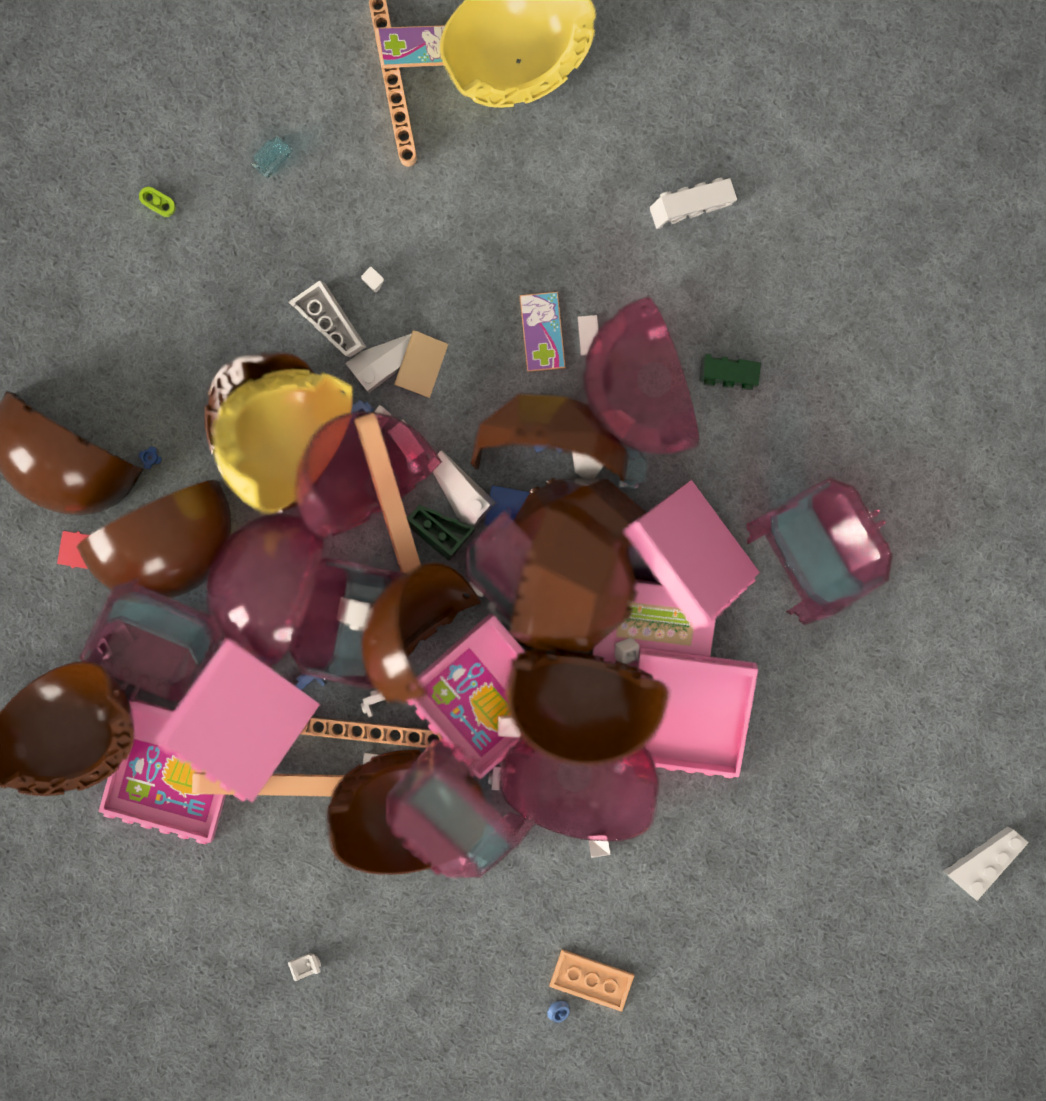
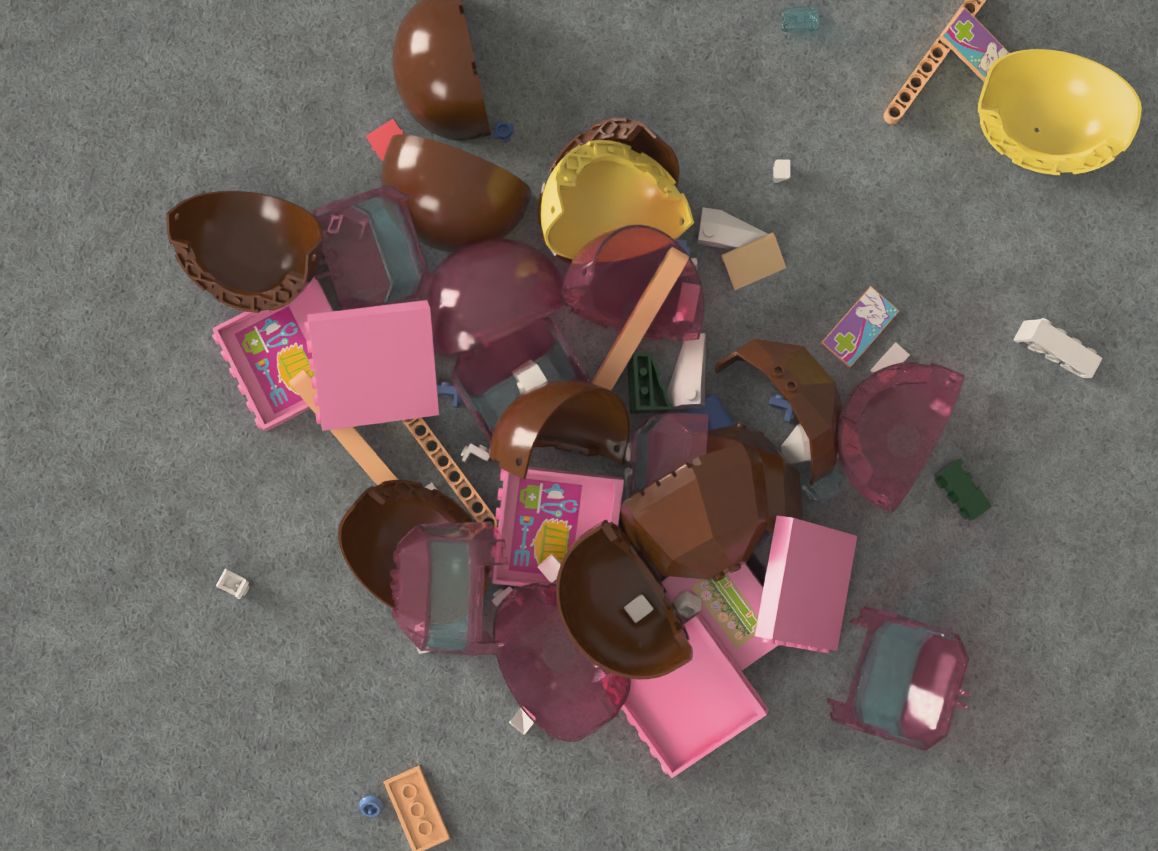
camera: 50 degrees right, 5 degrees down
white wedge [289,281,366,358] -> none
none -> white slope [623,594,654,623]

